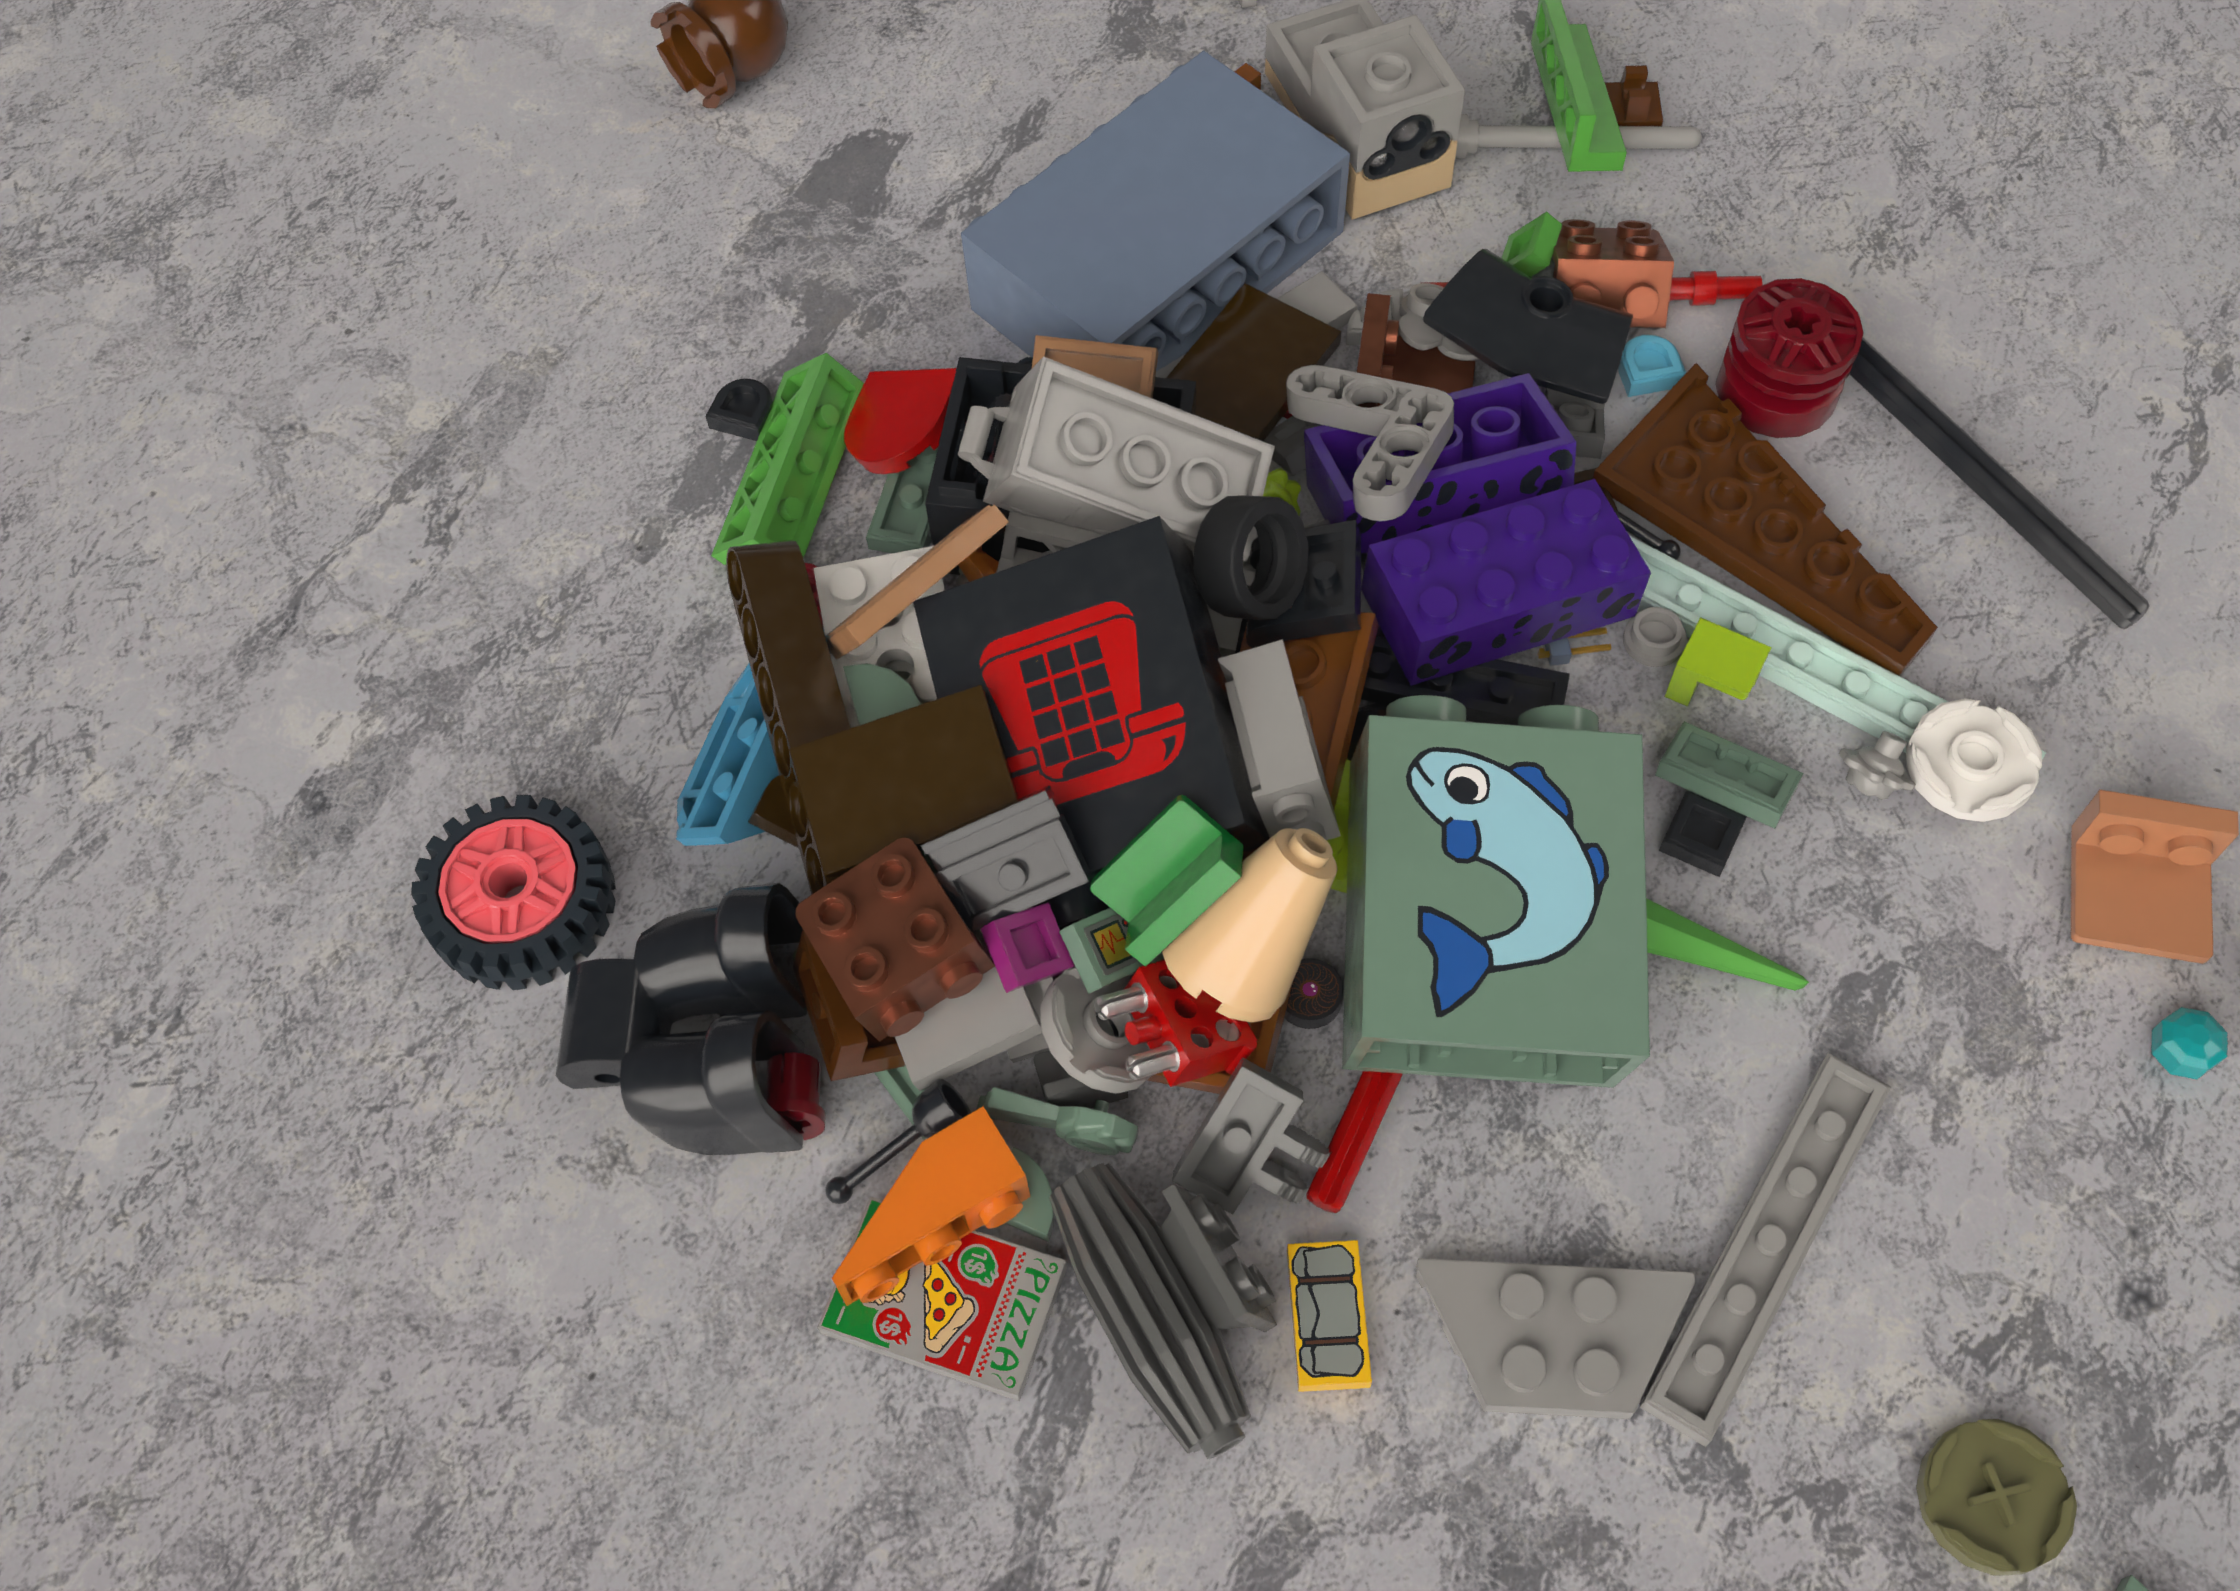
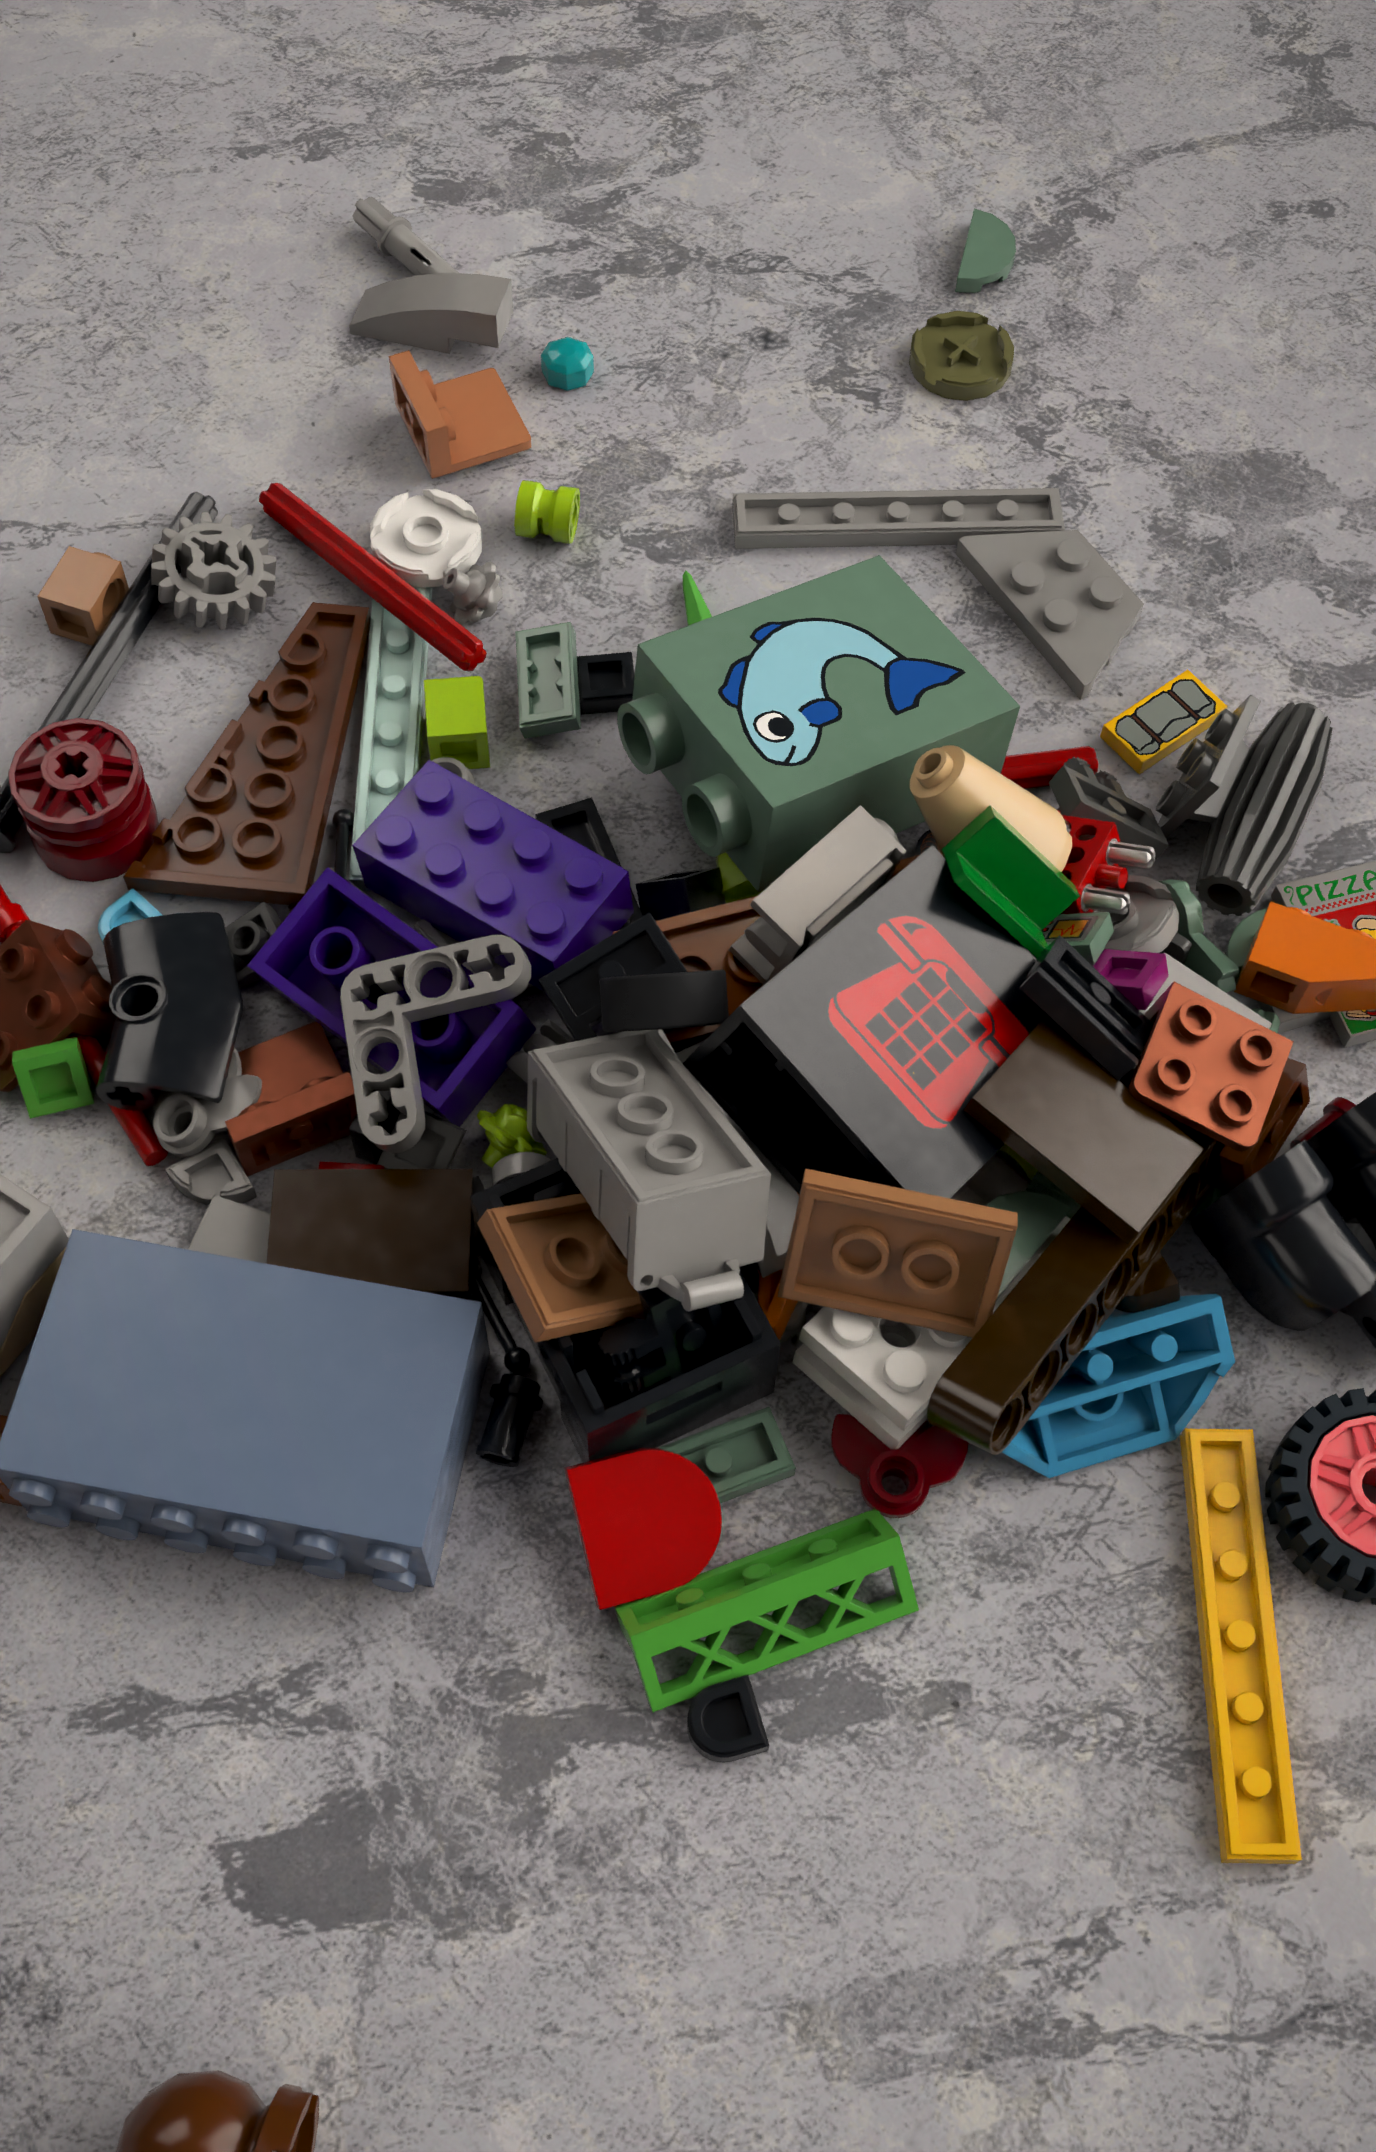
camera: 130 degrees left, 0 degrees up
black hinge [825,1079,971,1204] -> none
none -> medium nougat brick [37,546,129,646]
none -> light grey gear [151,512,276,630]
none -> red axle [259,483,487,672]
none -> lime wheel [514,480,580,544]
none -> yellow tile [1180,1428,1302,1864]

